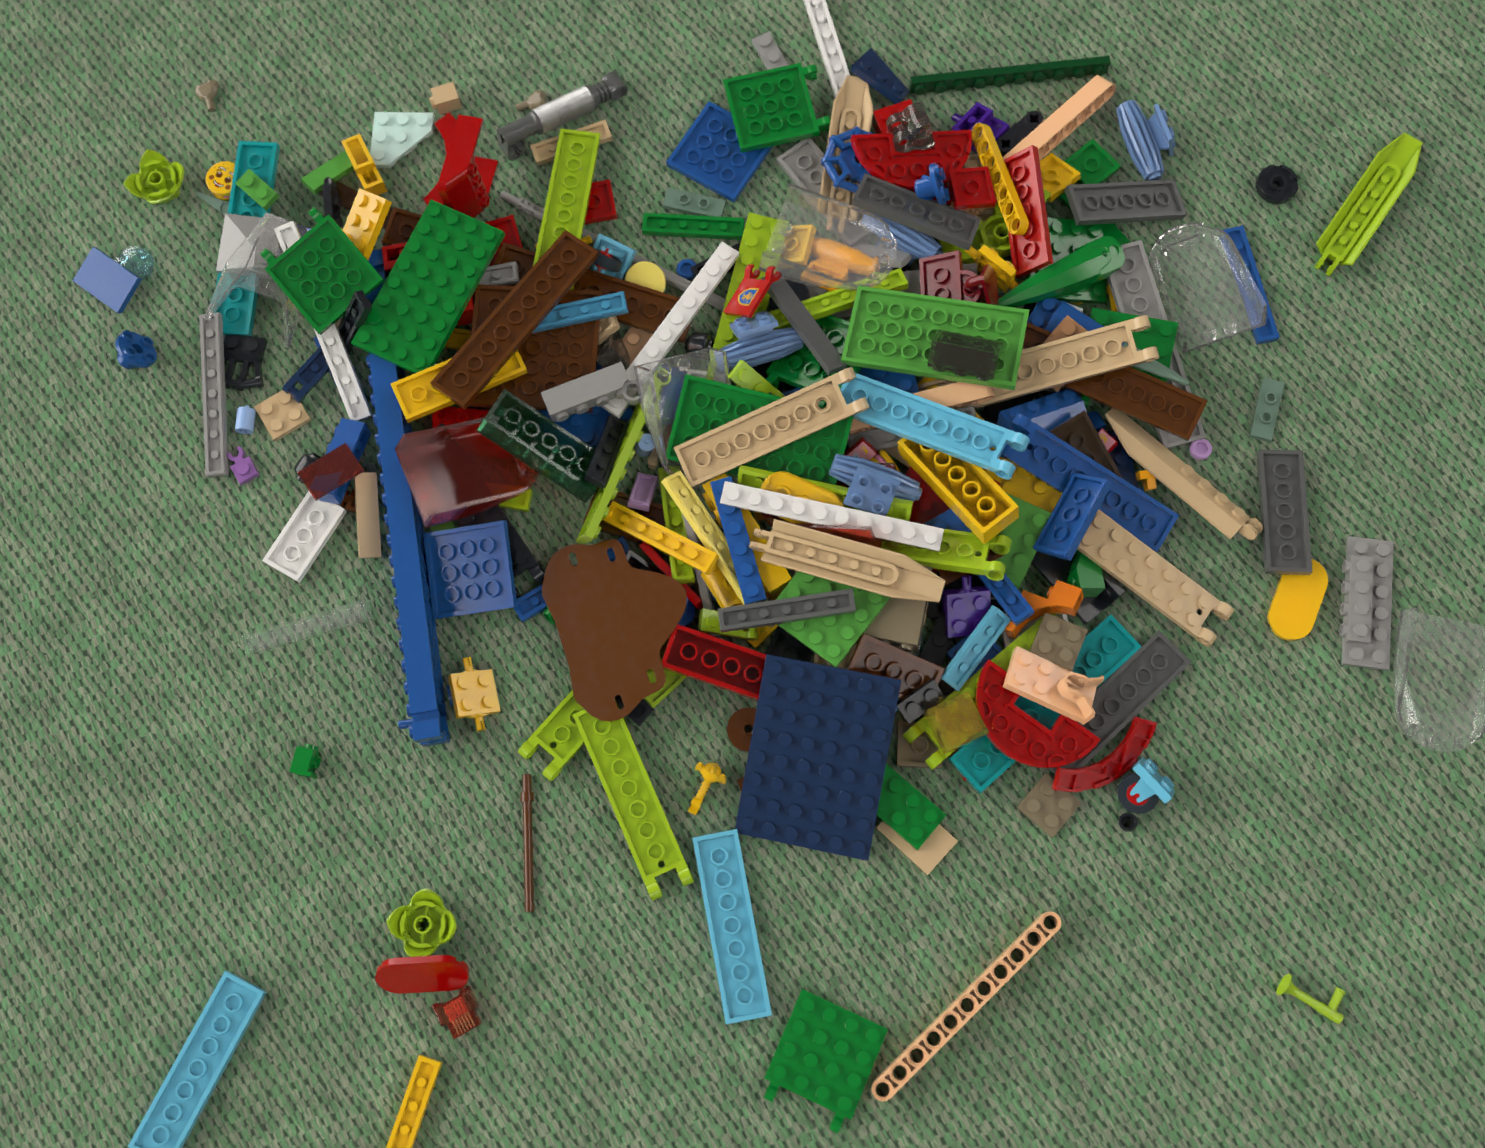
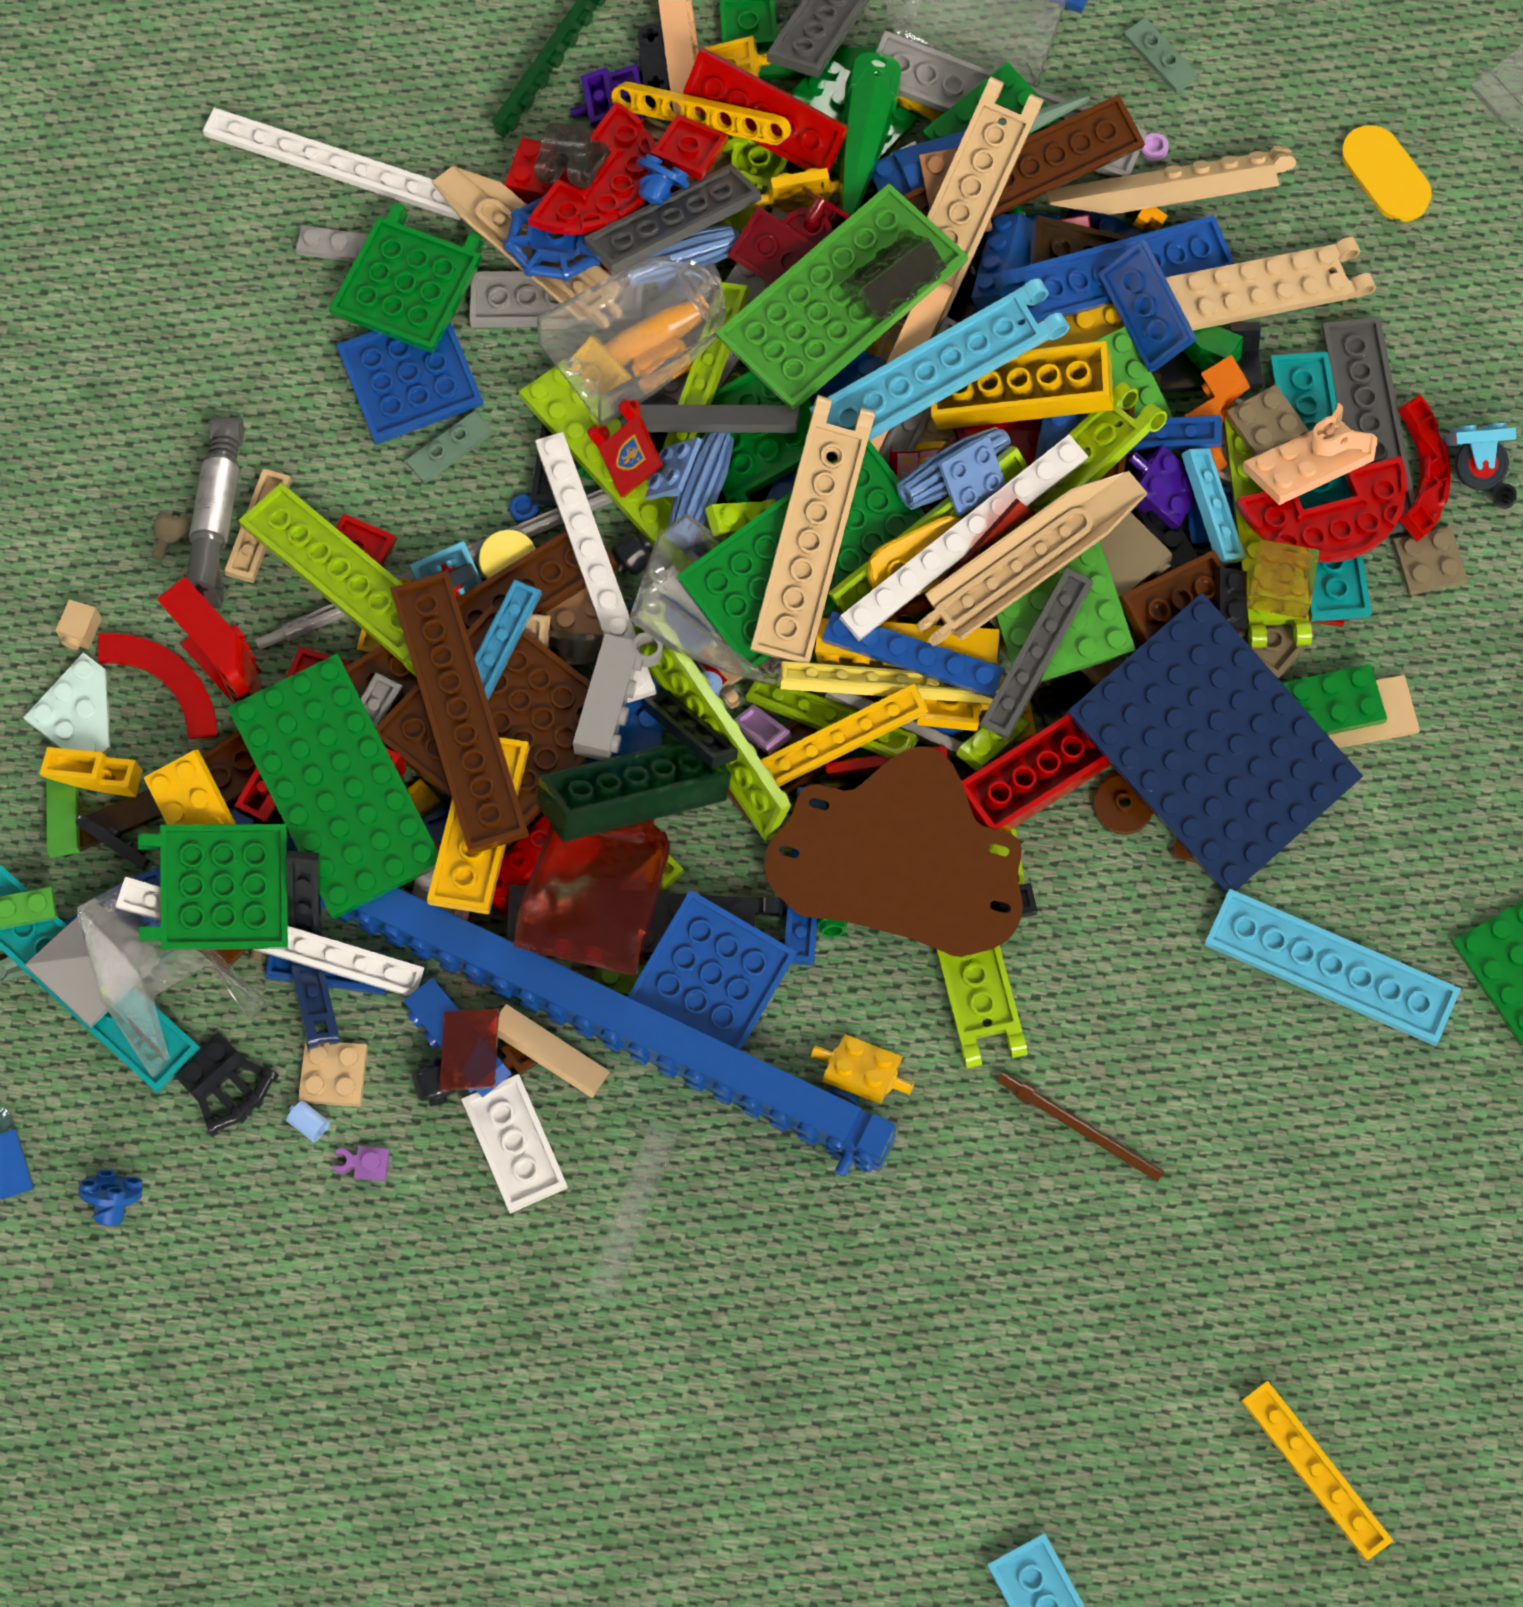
camera: 55 degrees left, 5 degrees down
light grey tile [199,312,229,477] -> none
green brick [289,744,321,779] -> none
red tile [375,955,469,994] -> none
lime brick [386,888,457,957] -> none
clear red piece [431,985,482,1039] -> none
lime hinge [573,700,694,901] -> none
green plate [642,213,745,240] -> none
yellow piece [688,762,727,815] -> none
dark blue wing [850,48,910,104] -> none
dark grey plate [1257,449,1312,575] -> none
light grey plate [1339,536,1394,671] -> none

